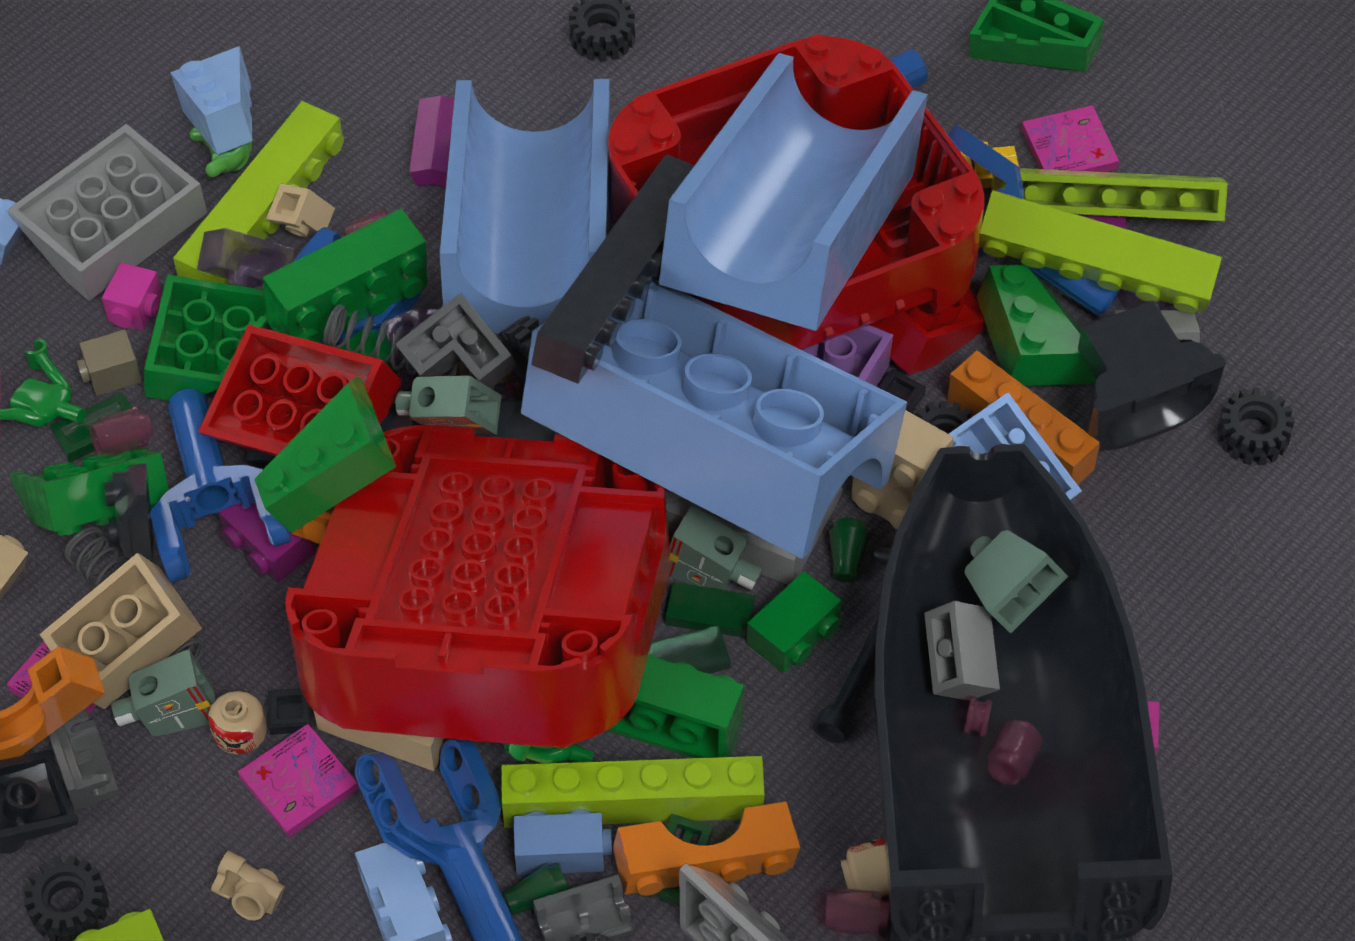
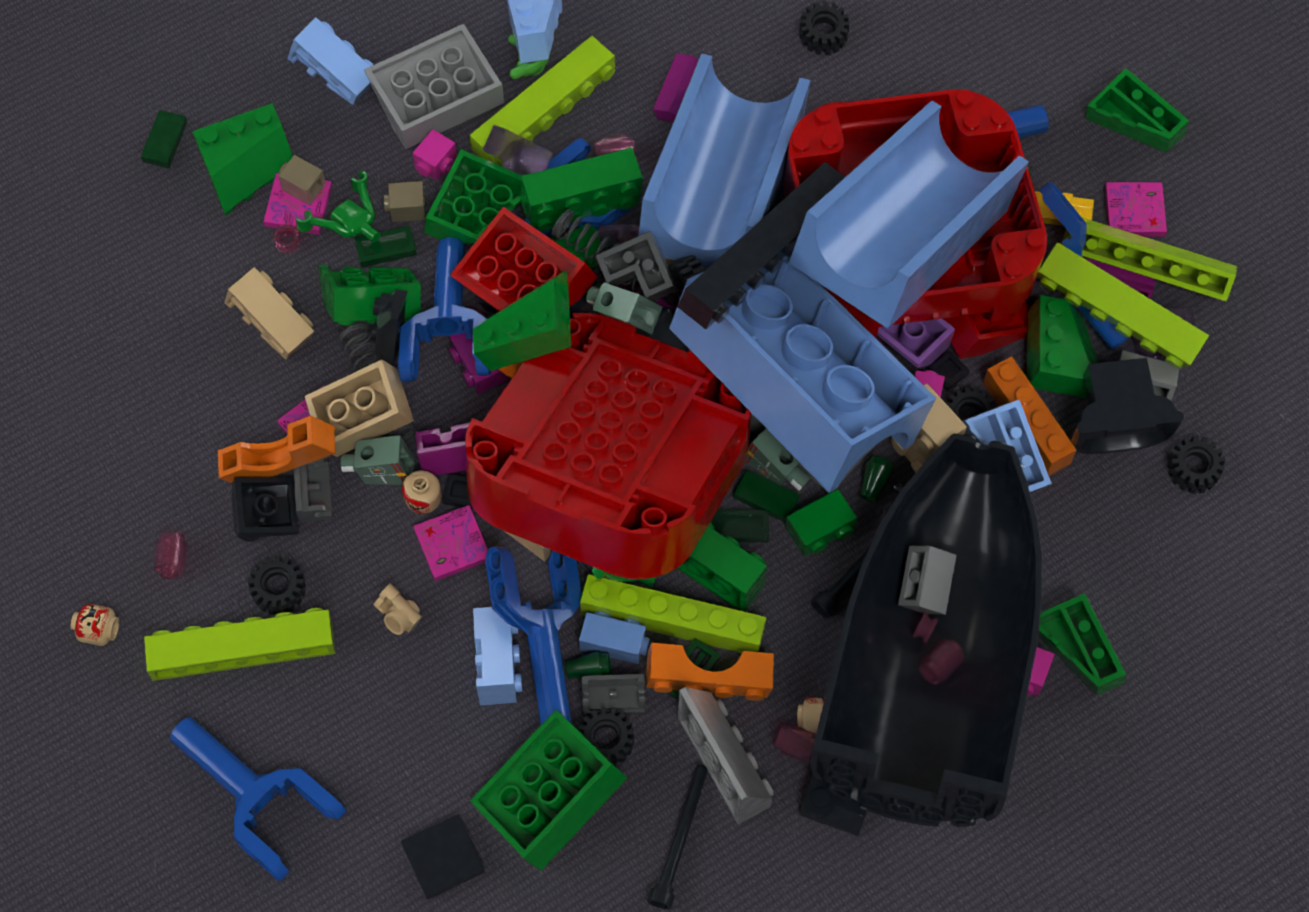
camera: 15 degrees right, 10 degrees up
clear pink brick [89,407,153,457] -> none
tan brick [266,184,335,237] -> none
sand green torso [964,530,1068,633] -> none
none -> magenta brick [416,423,469,476]
none -> green wedge [1038,593,1126,696]

